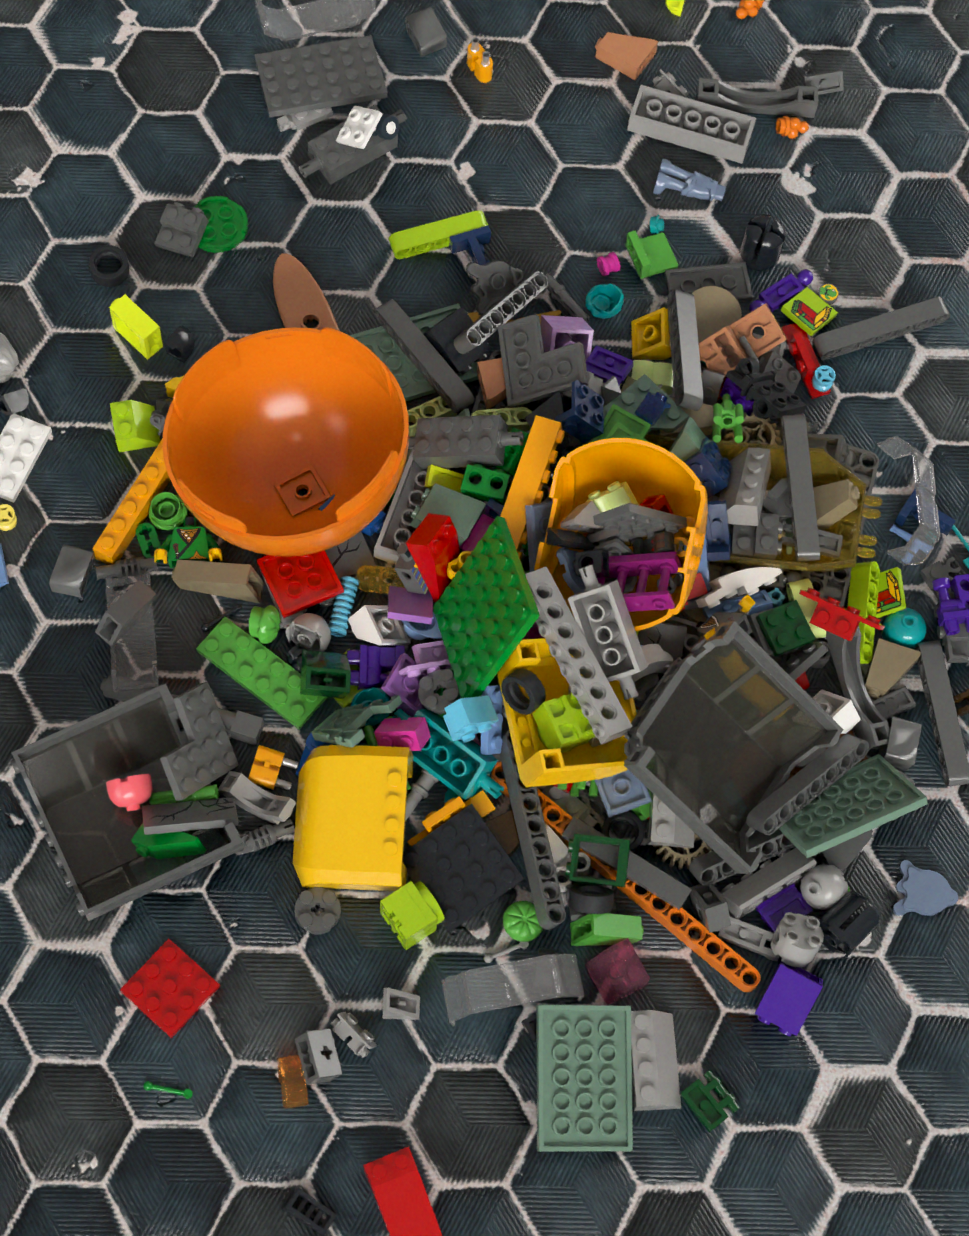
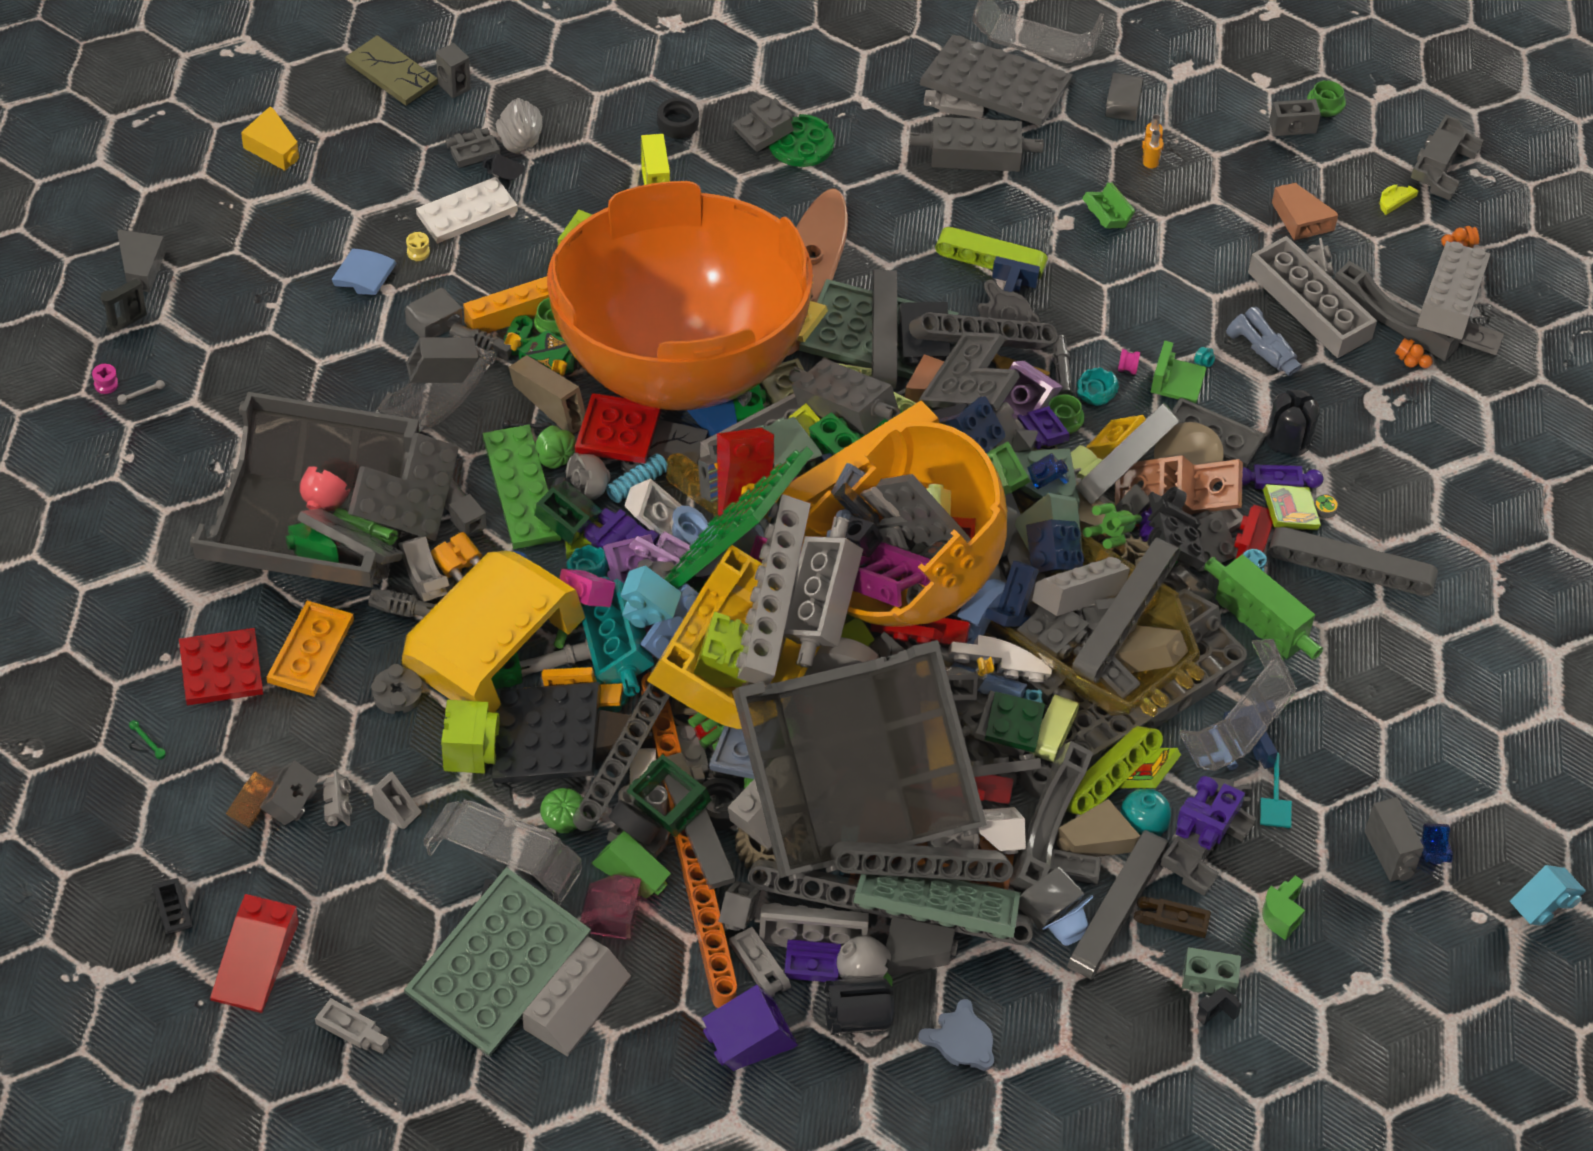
camera: 40 degrees right, 15 degrees down
sand green wing [311,695,402,747] -> none
white plate [336,106,399,149] -> none
medium lavender tile [387,586,433,624] -> none
black tyre [501,668,546,715] -> none
dark green plate [679,1070,740,1133] -> none
dark grey piece [739,335,759,363] -> none
light grey brick [771,912,824,967] -> none
red bracket [799,587,885,641] -> none
none -> light orange plate [267,600,354,697]
none -> light grey hinge [315,998,389,1054]
none -> light blue piece [1043,895,1093,946]
none -> bright green piece [1047,395,1084,434]
none -> bright green bracket [1082,183,1135,229]
none -> bright green brick [1204,554,1323,660]
none -> light grey brick [1417,241,1490,340]

